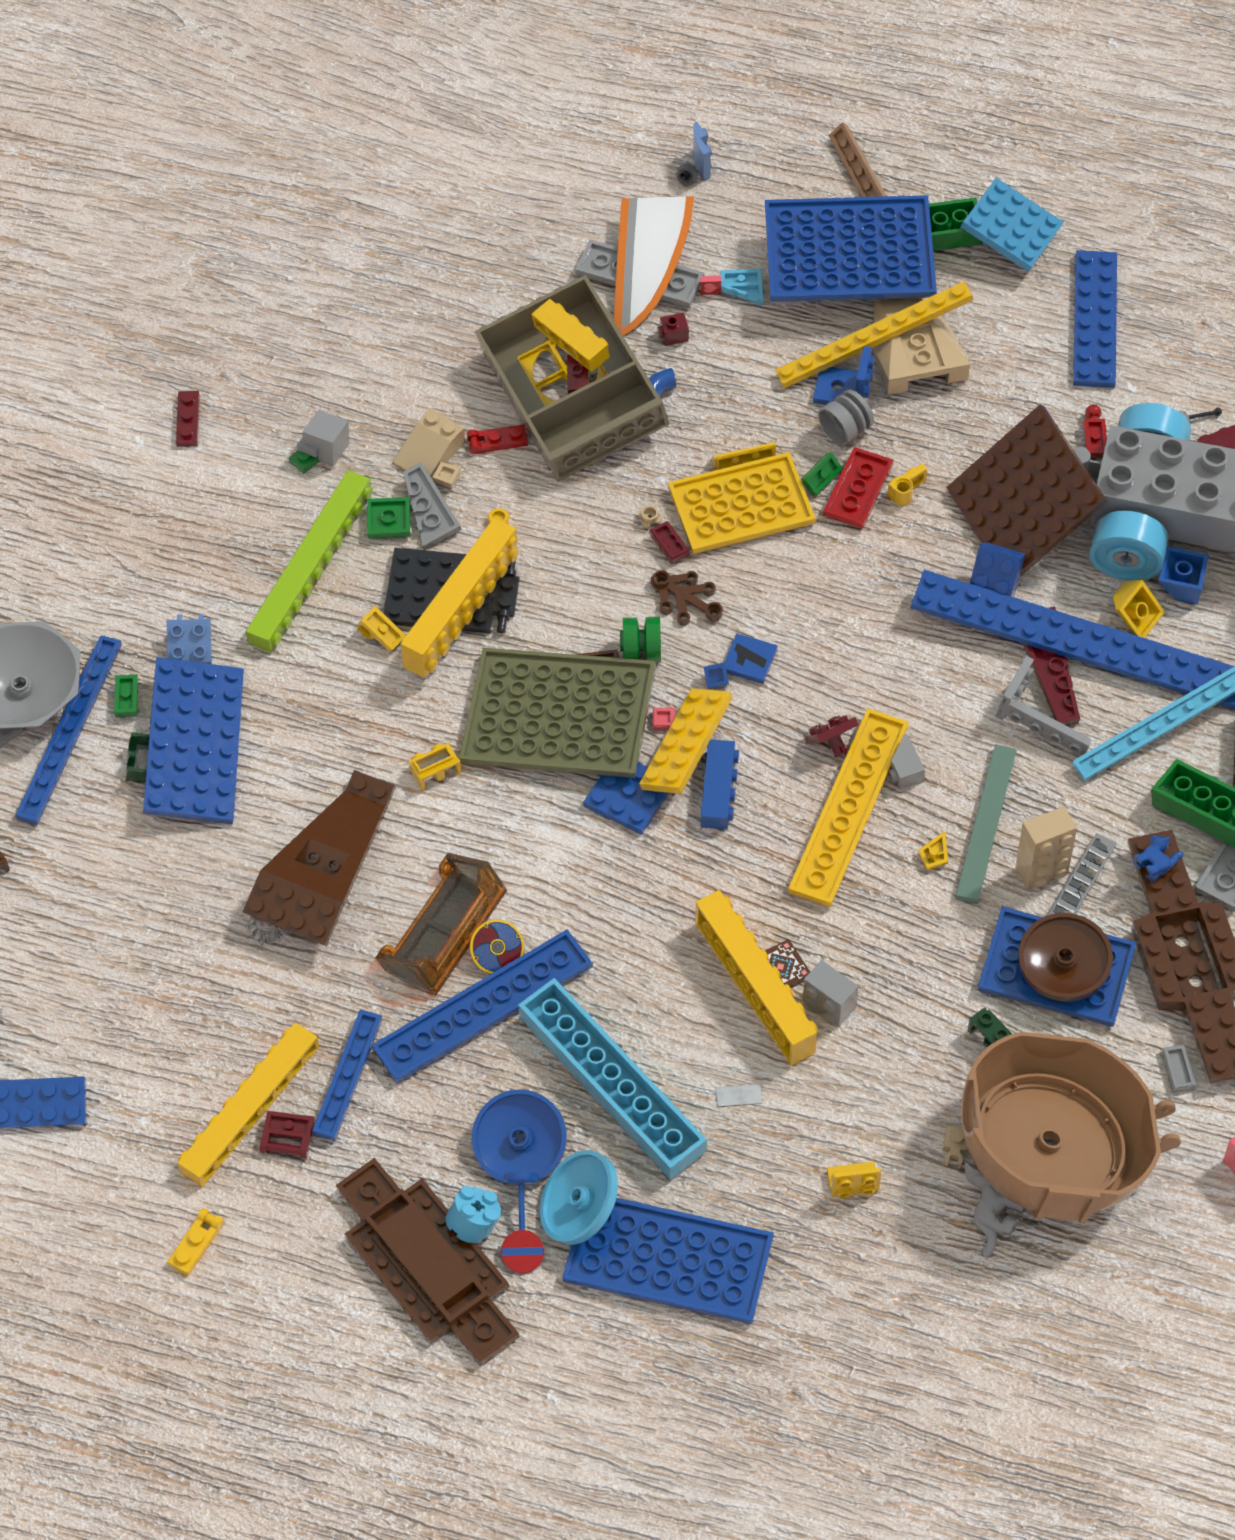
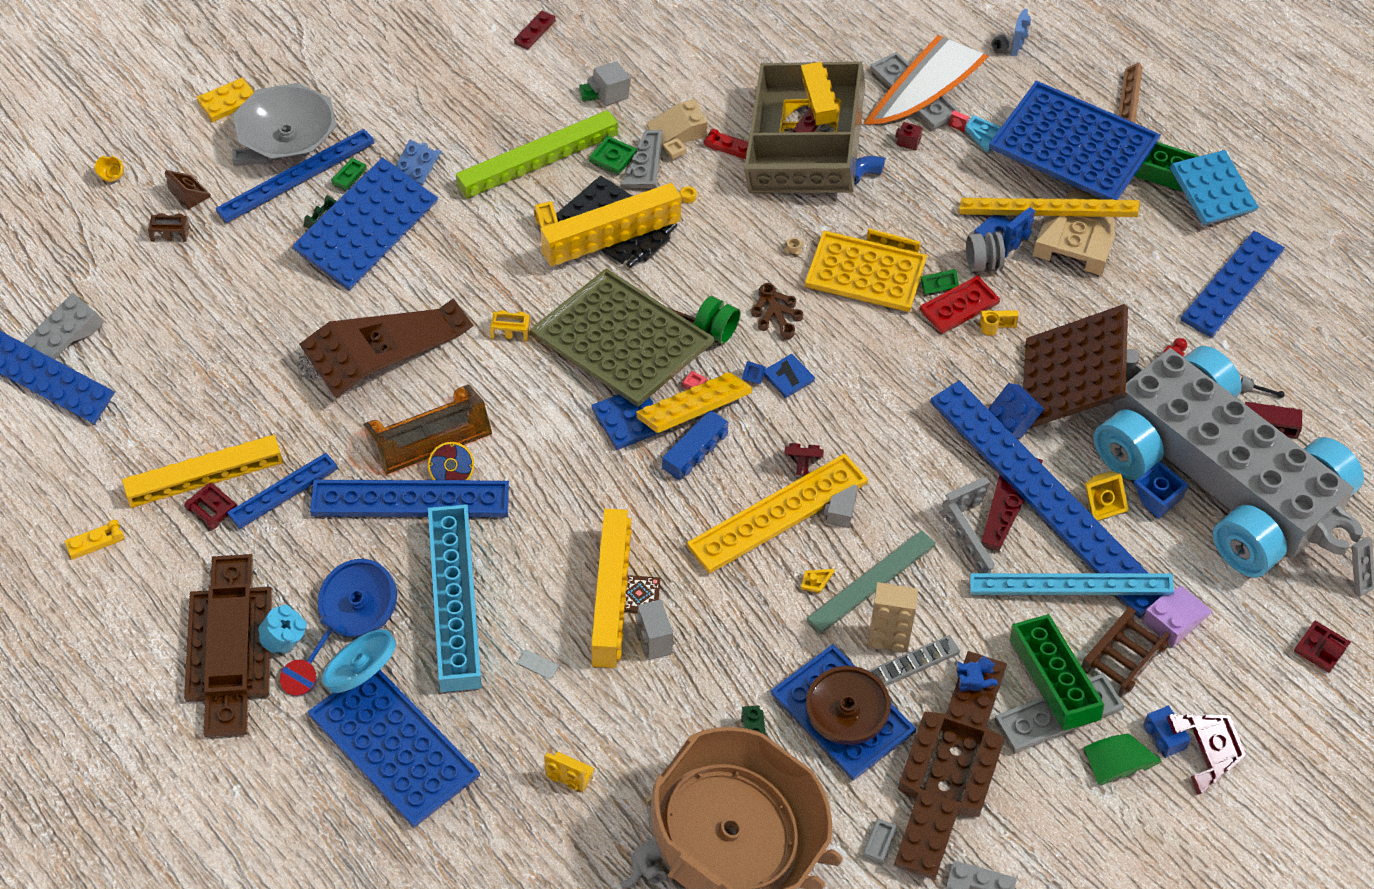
camera: 30 degrees right, 5 degrees down
dark red plate [649,521,690,564] -> none

